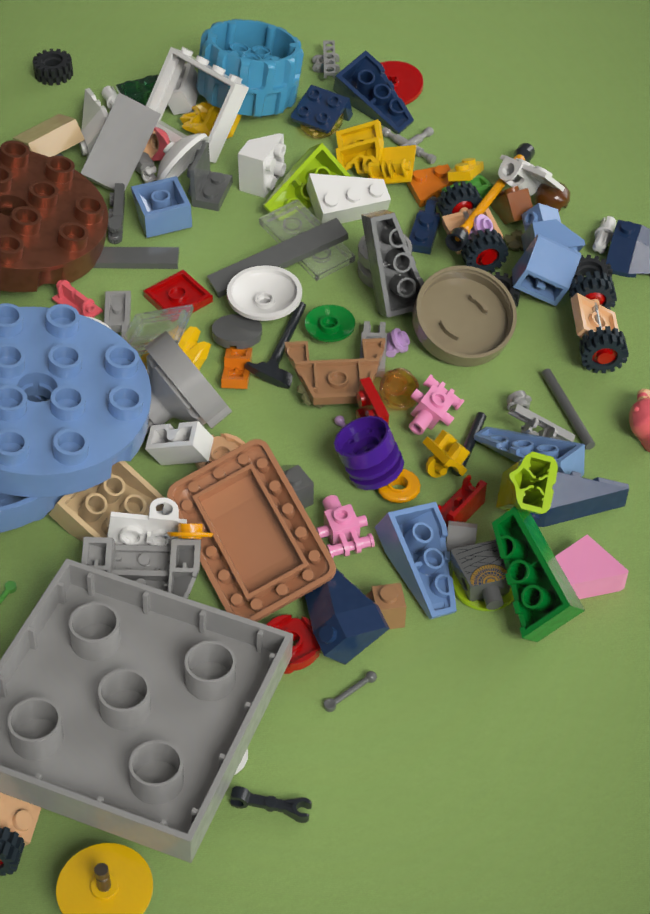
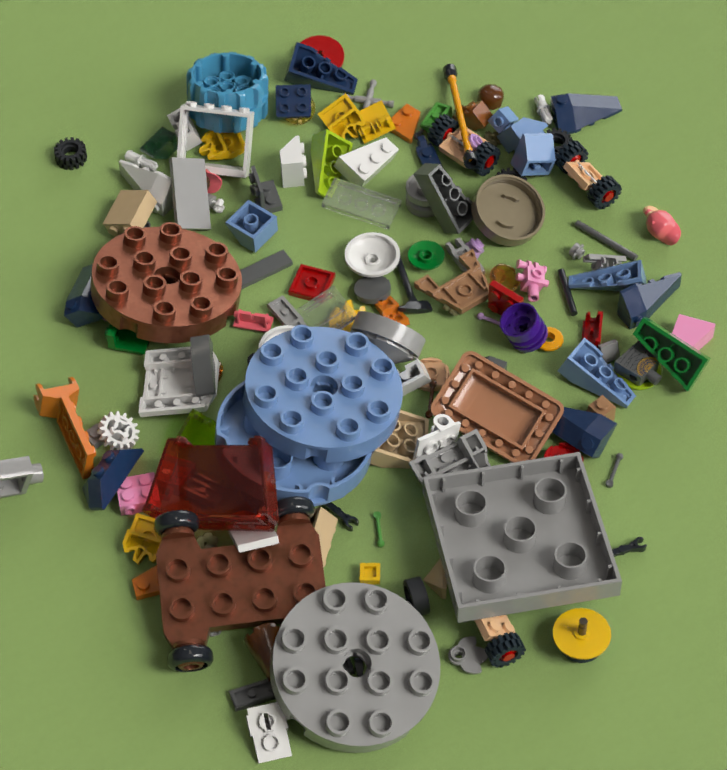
camera: 30 degrees left, 5 degrees up
dark grey hinge [108,183,125,244] -> none
white dish [157,133,209,180] -> none
light orange piece [167,523,214,539] -> none
dark grey tile [207,218,349,298] -> none
light grey piece [312,40,340,78] -> none
bright pink piece [316,495,375,558] -> none
yellow hips [422,430,470,478] -> none
yellow plate [447,158,484,181] -> none
lime piece [496,451,558,514] -> none
white piece [498,155,565,196] -> none

